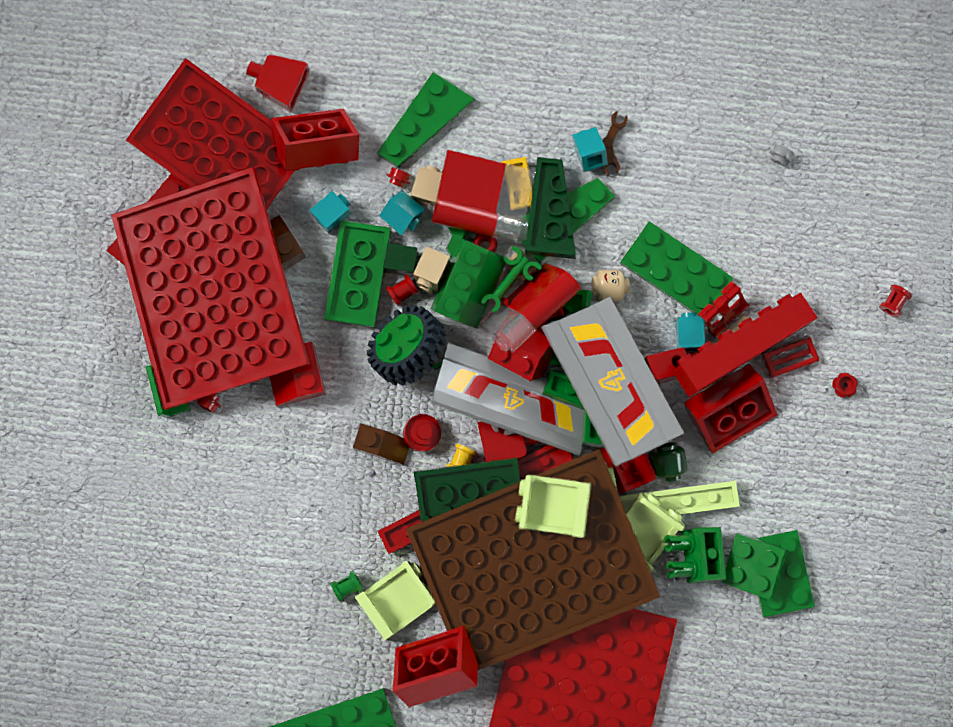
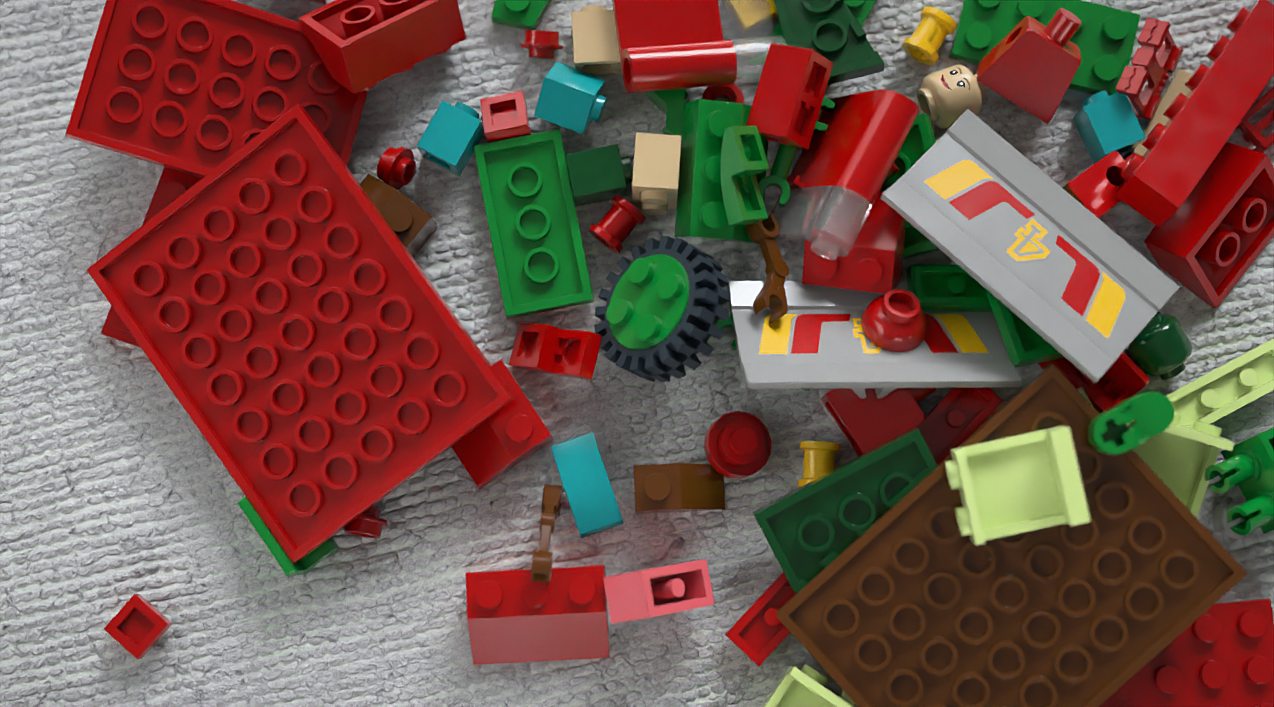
camera: 25 degrees left, 0 degrees up
none -> red plate [104,594,173,659]
none -> red plate [377,147,416,190]
none -> red slope [465,565,610,665]
none -> plate [480,90,531,143]
none -> red slope [509,323,602,380]
none -> reddish brown piece [531,484,563,582]
none -> teal slope [550,432,624,538]
none -> coral brick [603,559,715,624]
none -> green slope [720,126,770,226]
none -> red hinge [746,43,834,149]
none -> reddish brown piece [746,214,789,324]
none -> red piece [861,289,927,352]
none -> yellow bush [901,6,957,65]
none -> red torso [977,8,1082,124]
none -> green piece [1087,391,1174,454]

